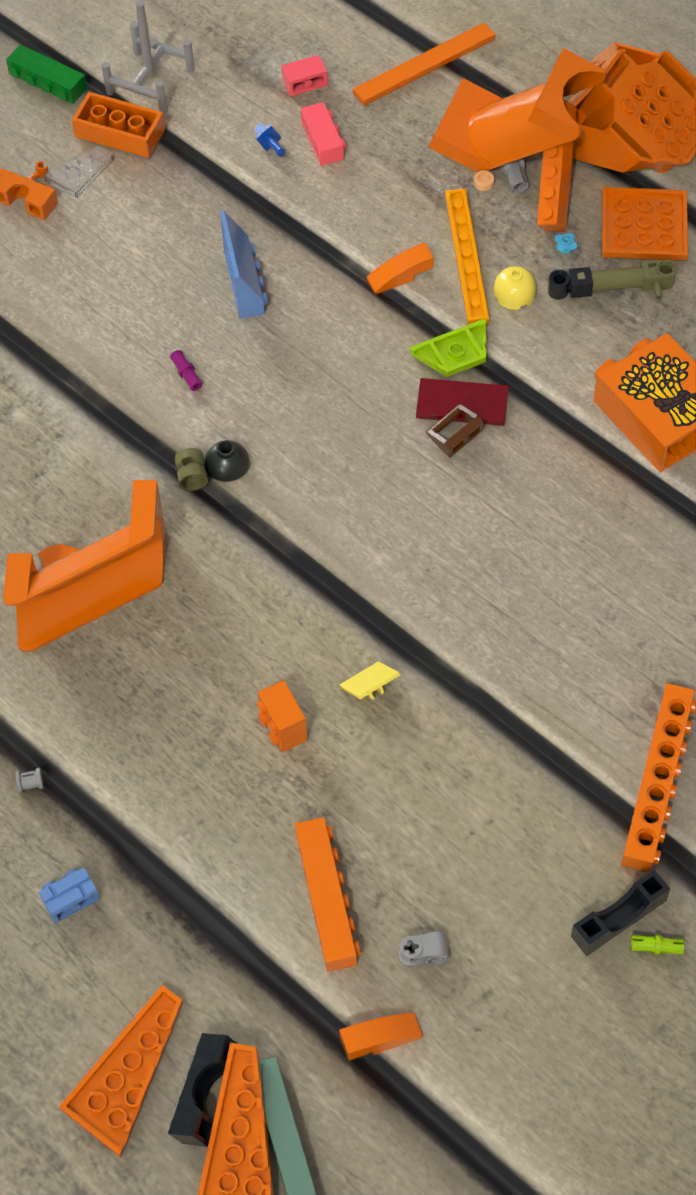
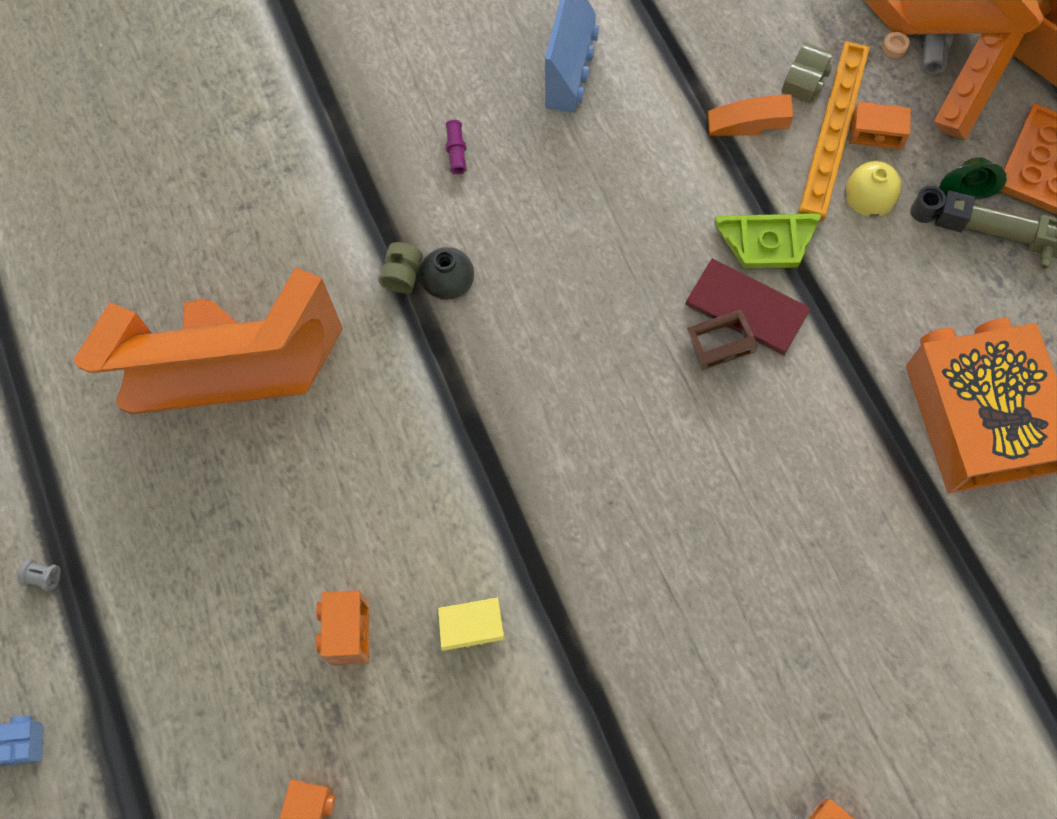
camera: 25 degrees right, 10 degrees up
medium azure plate [554,233,577,254] -> none
none -> olive brick [781,42,834,103]
none -> orange brick [850,102,911,150]
none -> dark green piece [939,157,1007,199]

